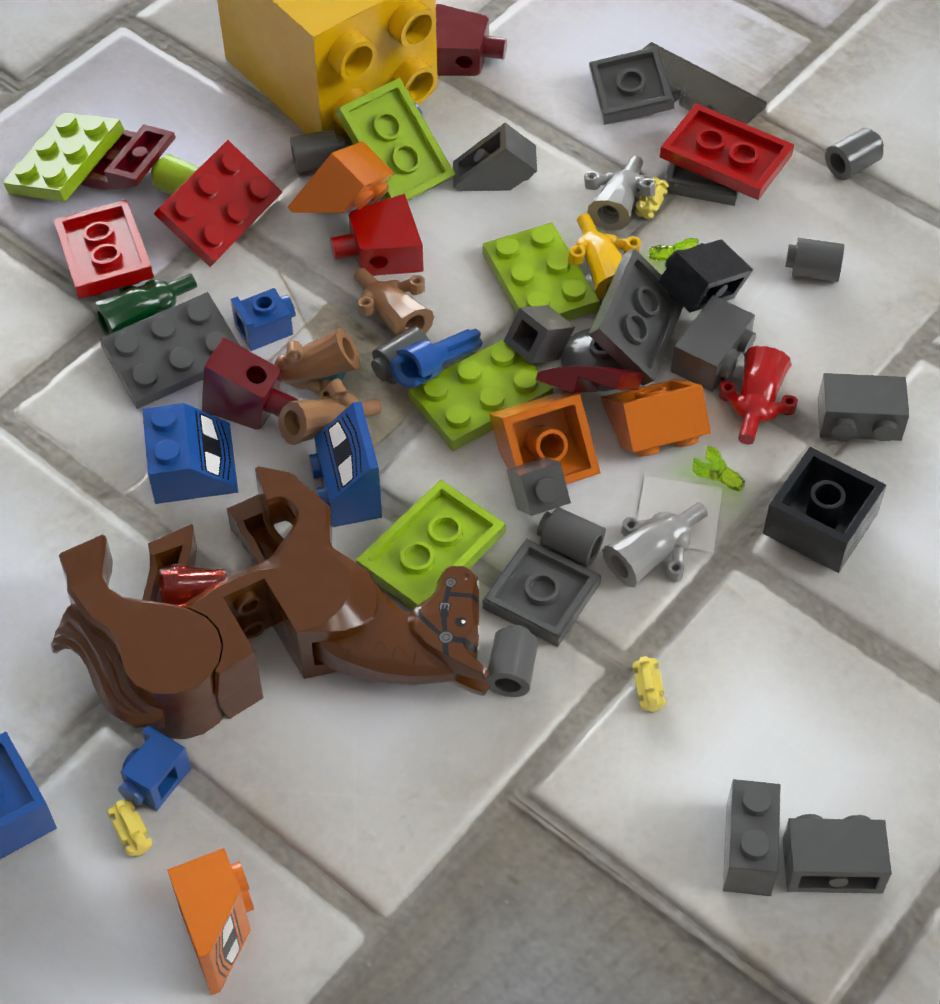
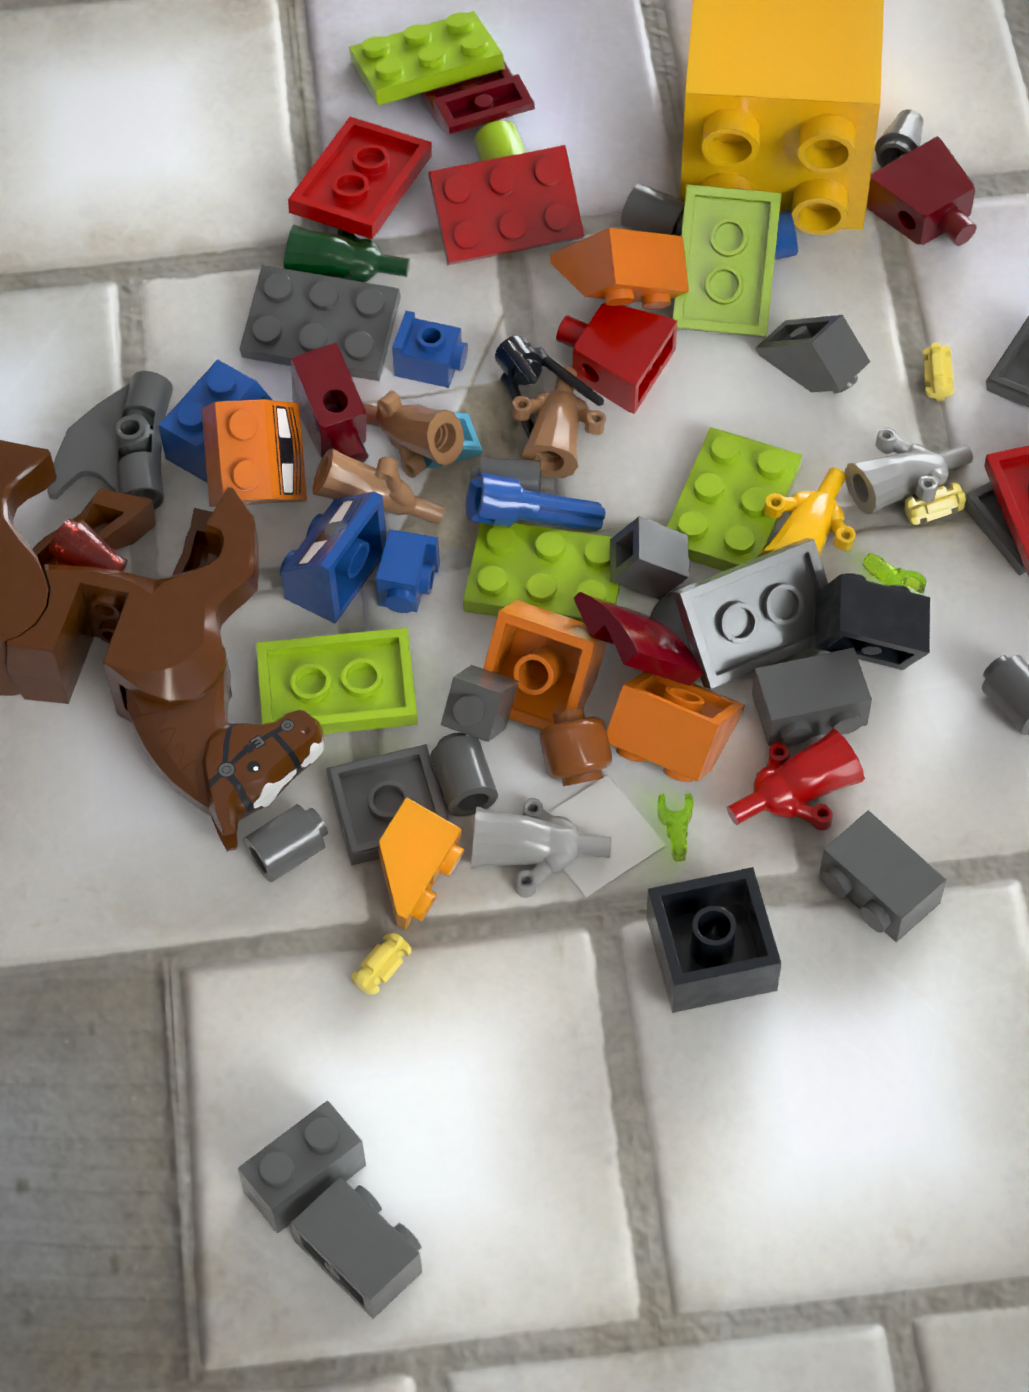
camera: 45 degrees right, 5 degrees up
none -> dark grey pin [47,371,173,510]
none -> orange slope [201,399,307,507]
none -> blue brick [376,529,440,613]
none -> light orange slope [379,797,465,931]
none -> black plant [495,335,604,439]
none -> dark orange head [539,708,612,787]
none -> light yellow piece [923,343,954,402]

